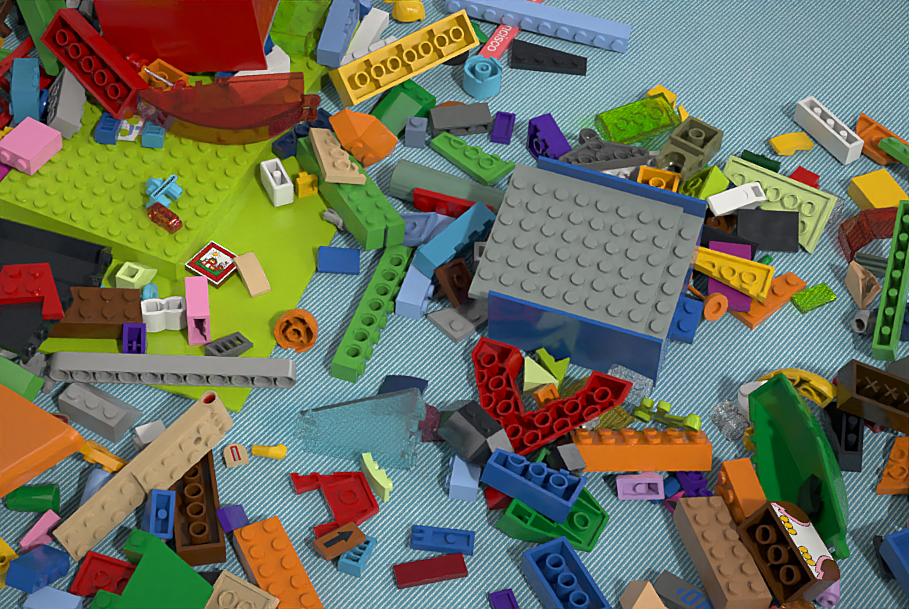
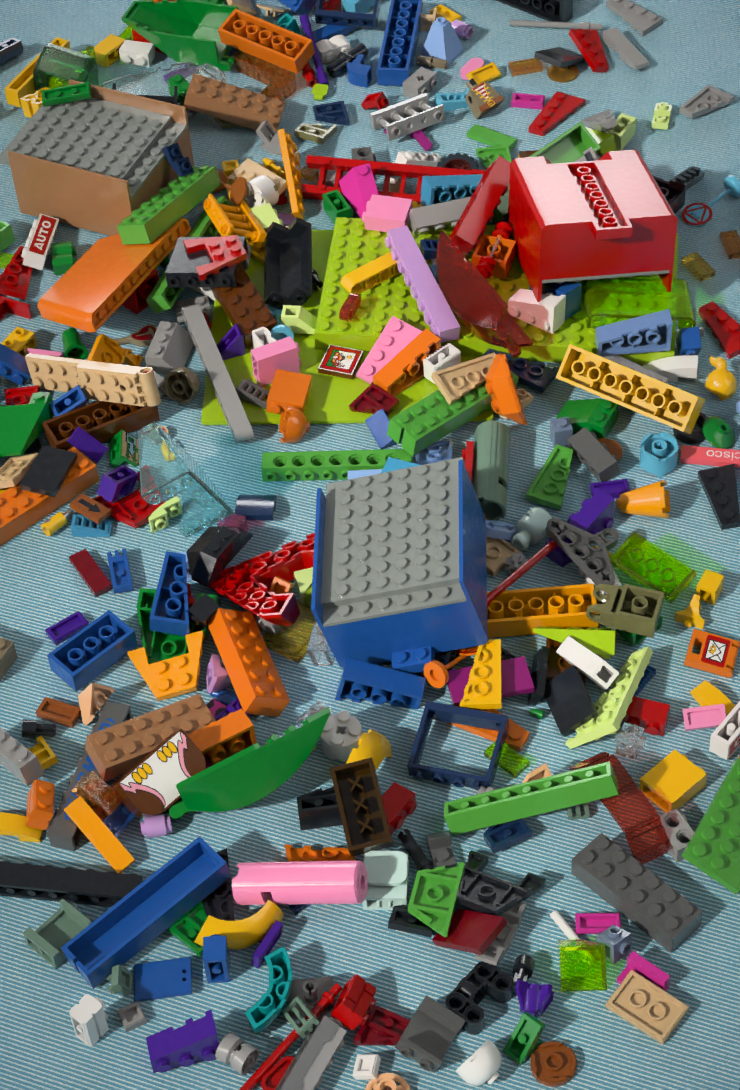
camera: 80 degrees right, 0 degrees up
medium azure hips [145,174,183,213] -> none
tan slope [233,251,271,298] -> none
lime plant [632,397,702,433] -> none
dark green pin [741,149,782,173] -> none
none -> black tile [19,446,78,497]
none -> yellow piece [41,508,74,536]
none -> dark purple brick [97,465,139,503]
none -> panel [109,429,139,469]
none -> light orange wing [127,630,204,701]
none -> dark tan cylinder [163,367,200,404]
none -> orange brick [266,369,312,414]
none -> blue wedge [335,658,426,709]
none -> yellow beam [340,251,400,296]
none -> dark red wing [349,383,400,416]
none -> bright pink wing [356,316,422,385]
none -> orange wedge [373,329,441,396]
none -> lavender brick [385,225,460,343]
none -> dark blue window [407,701,509,791]
none -> light orange cone [617,480,670,518]
none -> bright pink tile [682,704,726,731]
none -> orange container [684,629,740,678]

